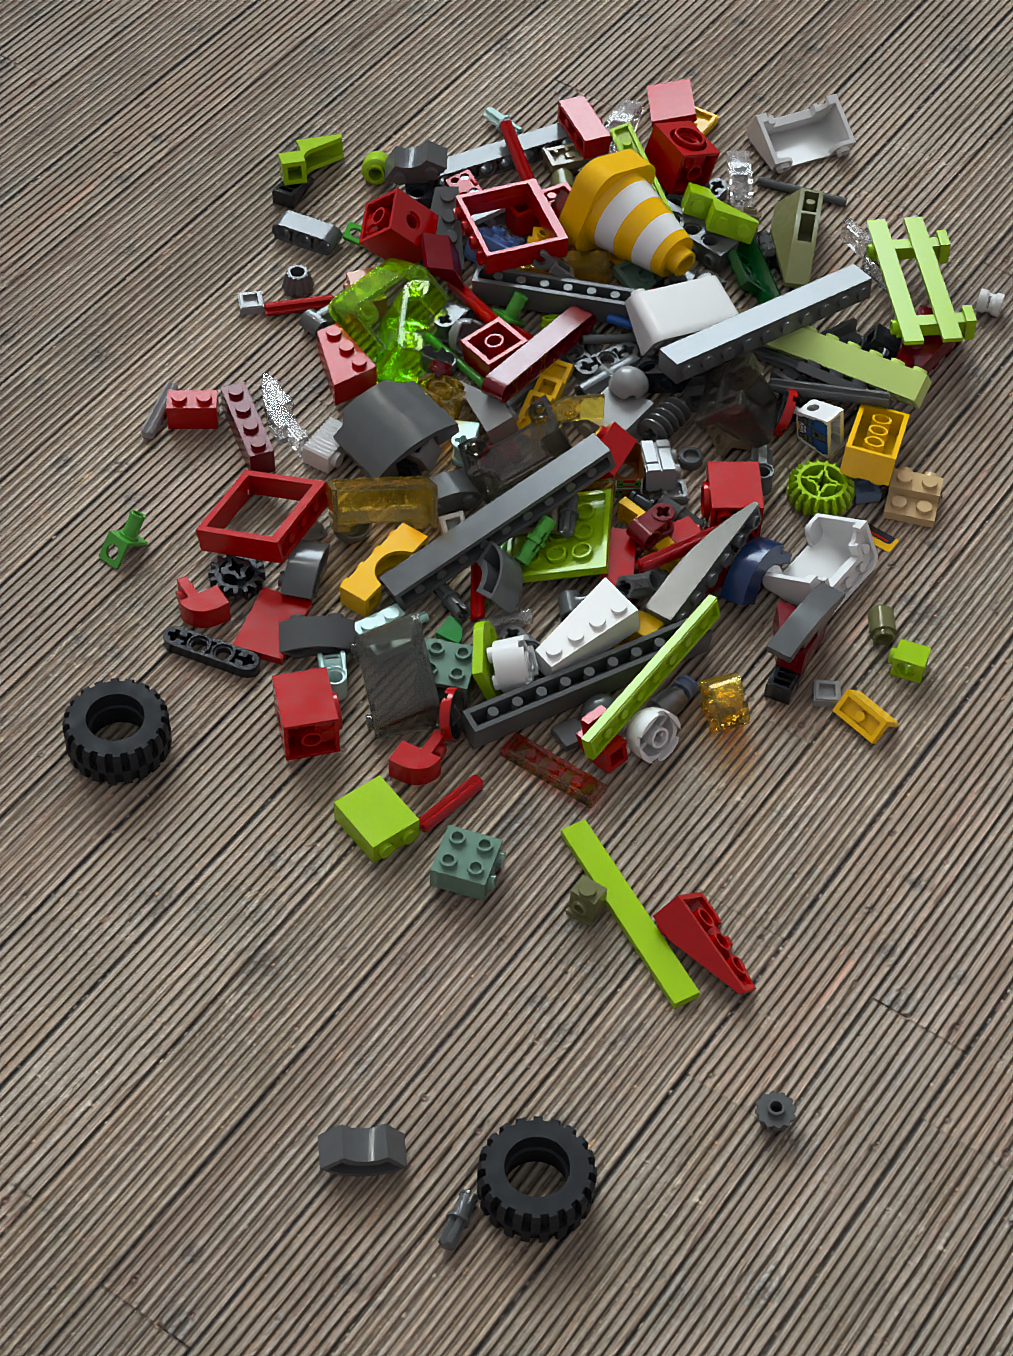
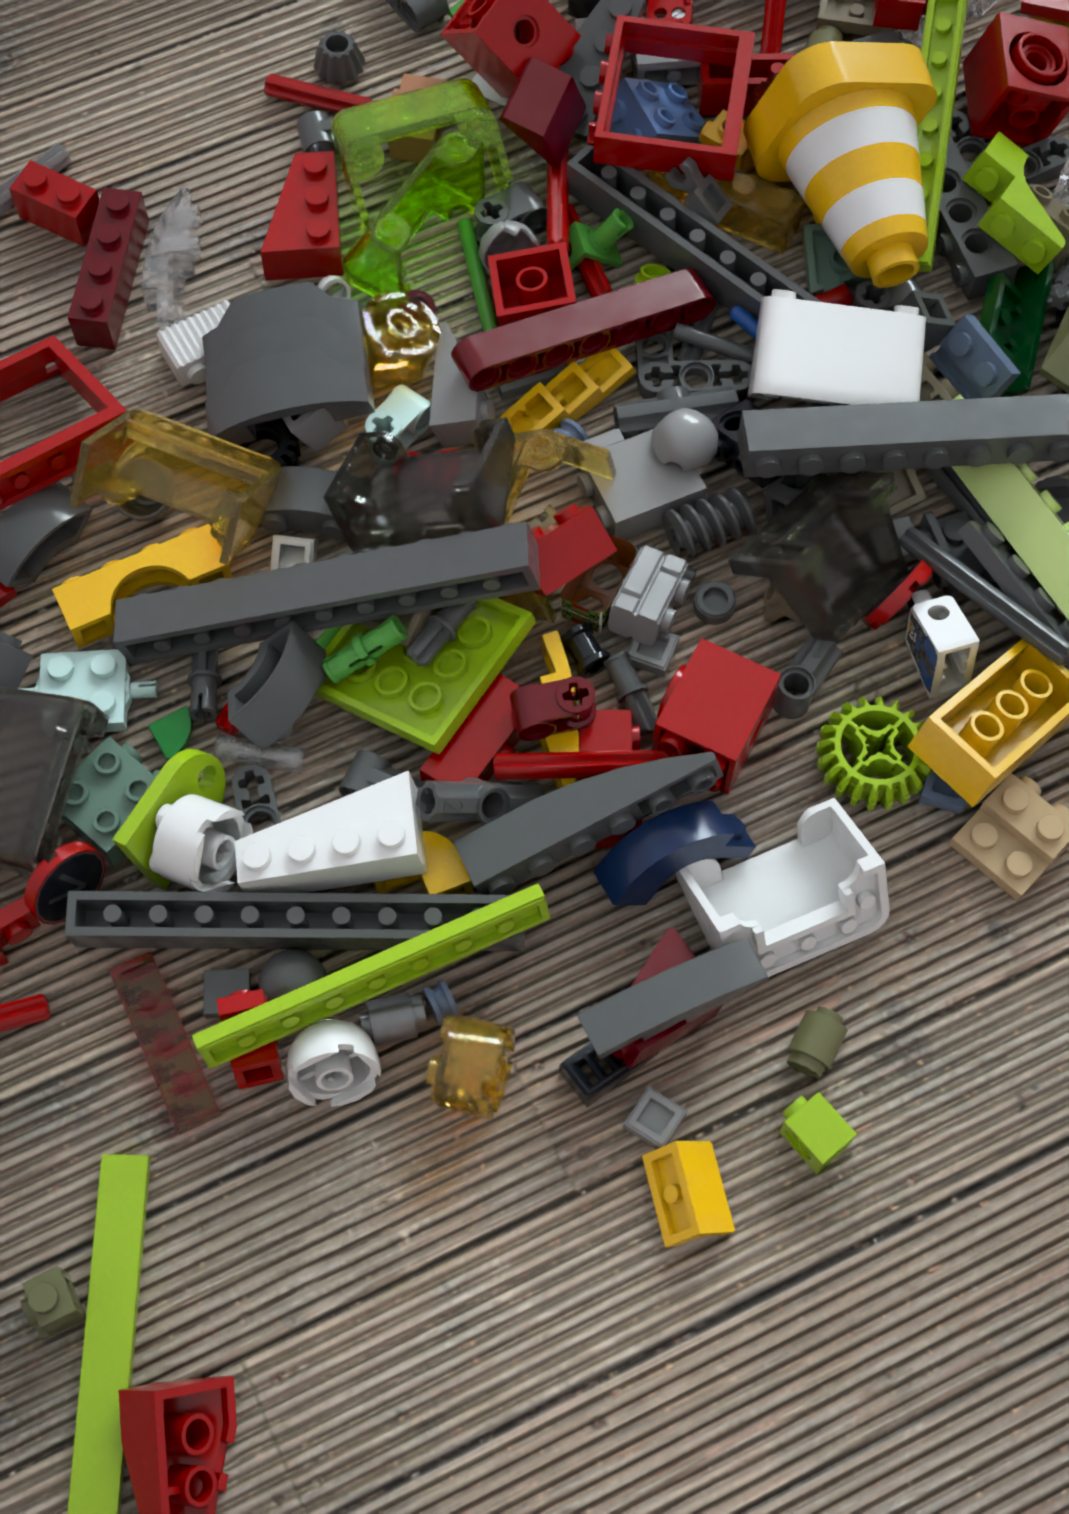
camera: 30 degrees right, 15 degrees up
light grey tile [237,291,264,316] -> none
dark grey hair [420,344,457,376] -> none
dark red plate [428,359,452,379] -> none
sticker [857,518,899,552] -> none
none -> sand blue plate [929,315,1021,399]

